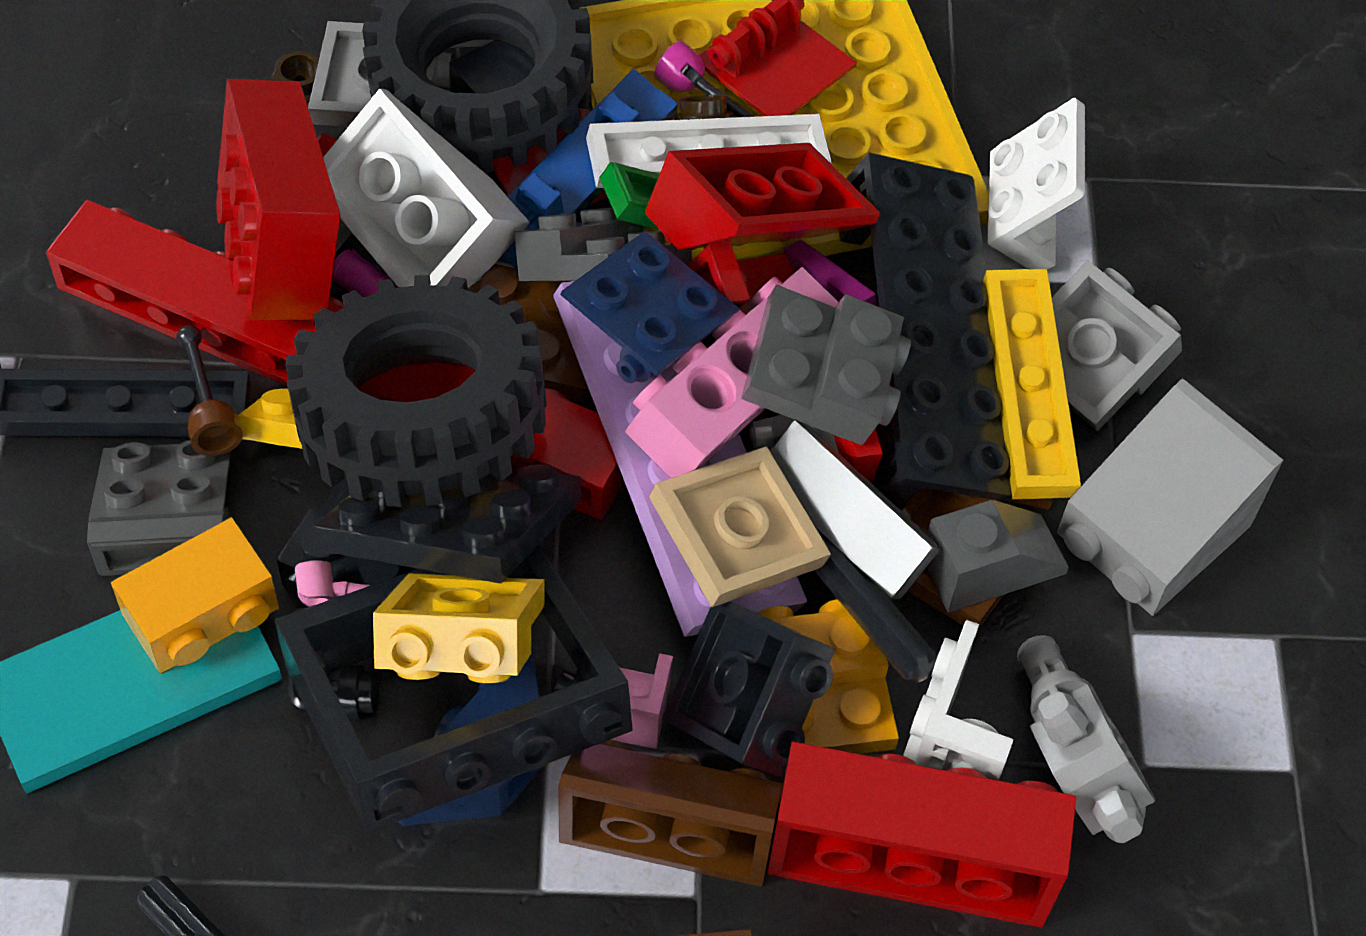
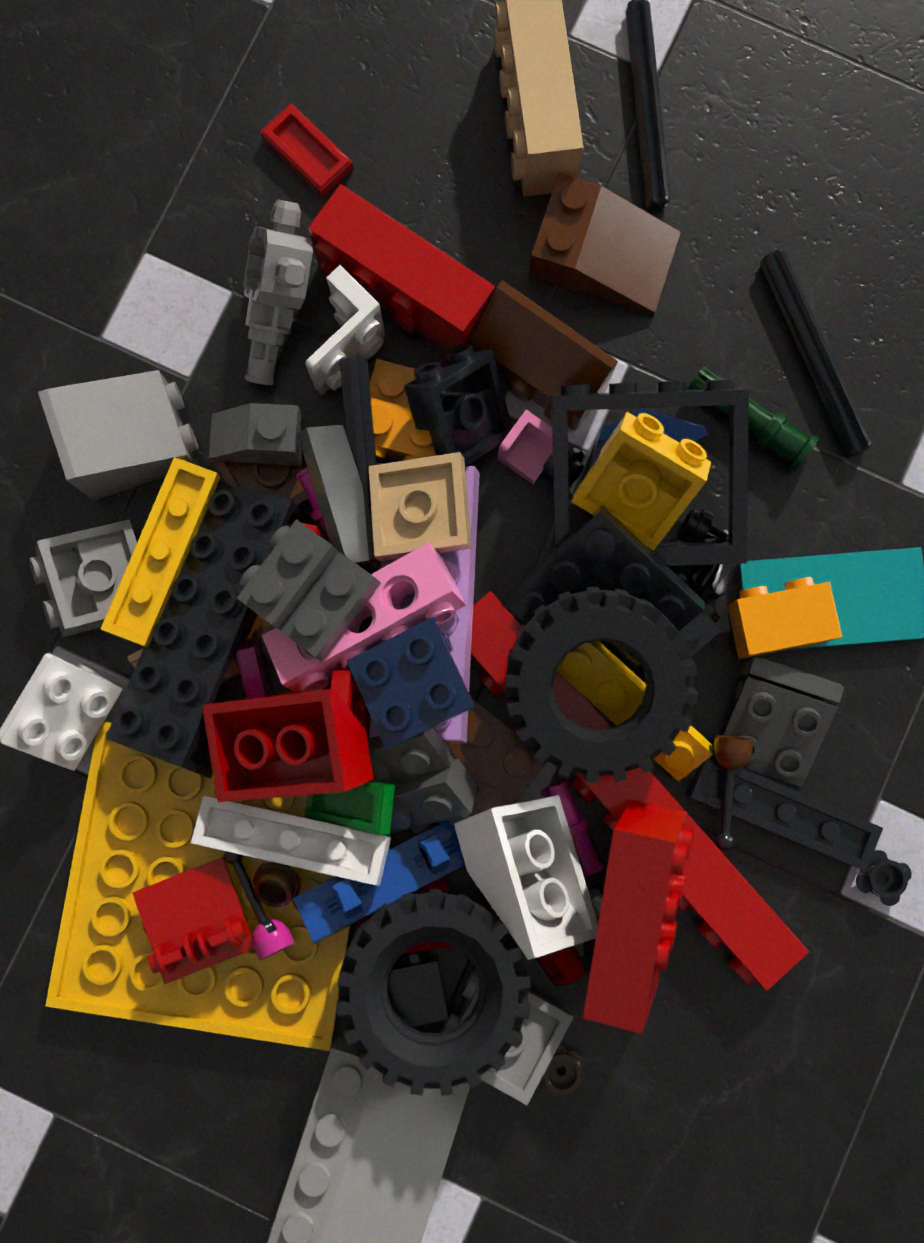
camera: 155 degrees left, 25 degrees up
bright pink hand [295,561,370,607] -> none
none -> dark green pin [687,366,820,472]

